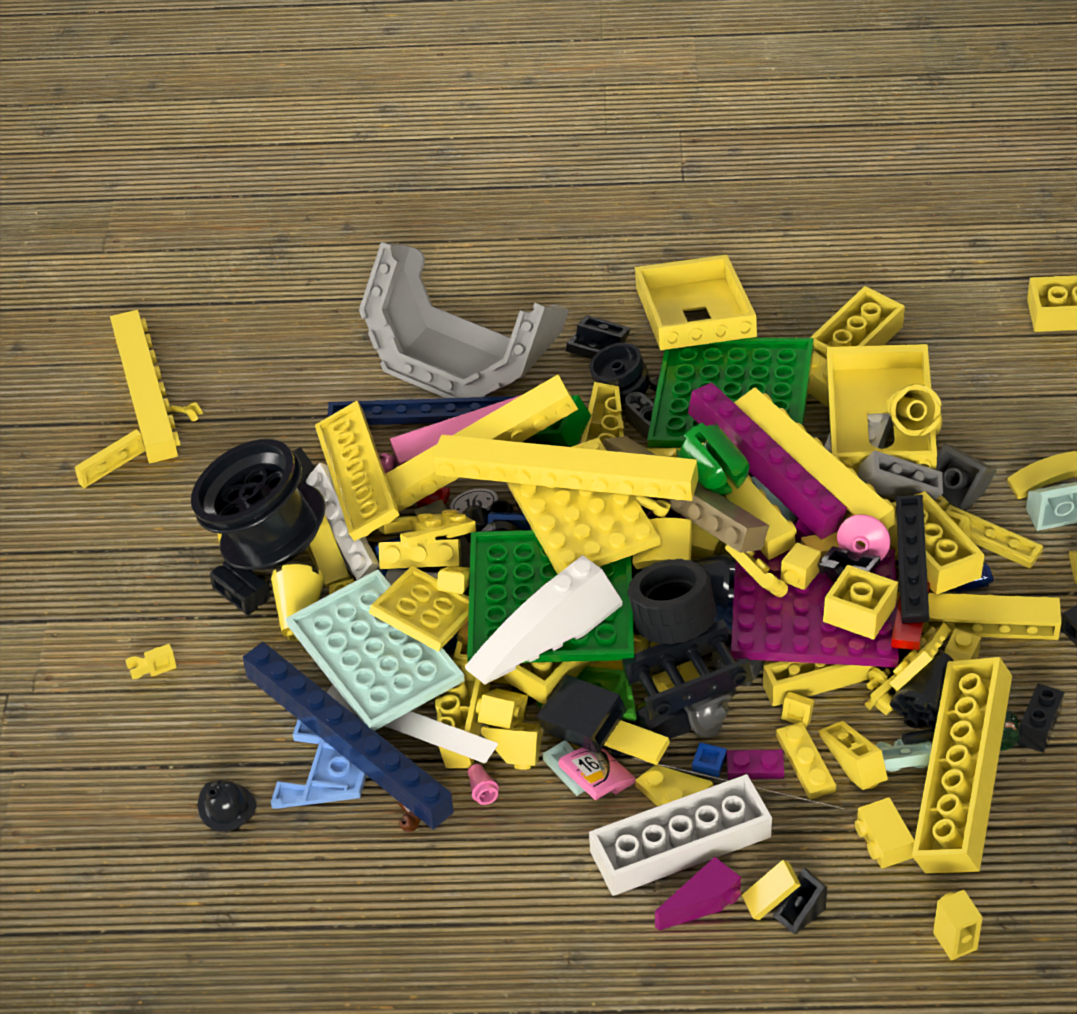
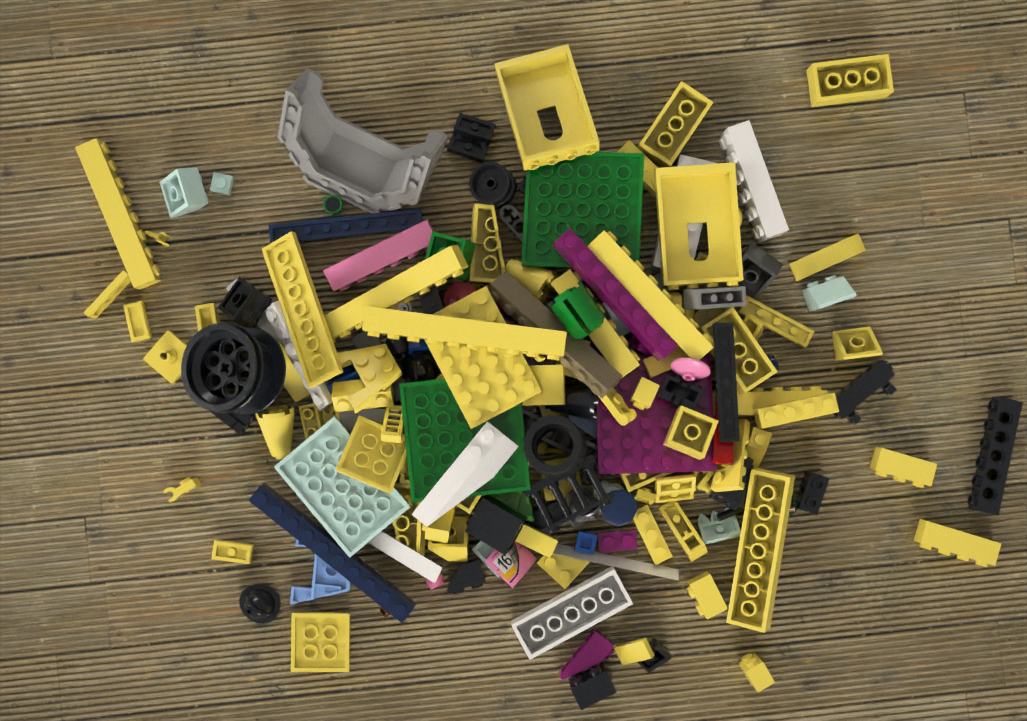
camera: 10 degrees left, 40 degrees up
bright pink arm [380,453,396,474] -> none
light yellow cone [887,384,941,436] -> none
none -> light yellow tile [123,301,152,342]
none -> light yellow tile [143,330,187,384]
none -> light aqua slope [159,167,208,218]
none -> light aqua plate [210,172,234,196]
none -> light yellow plate [211,539,254,564]
none -> light yellow plate [291,612,351,672]
none -> tile [323,195,343,215]
none -> black slope [447,557,486,594]
none -> black brick [569,662,617,710]
none -> dark blue piece [594,480,638,526]
none -> light yellow slope [654,474,696,503]
none -> white brick [719,120,789,243]
none -> light yellow brick [753,393,839,429]

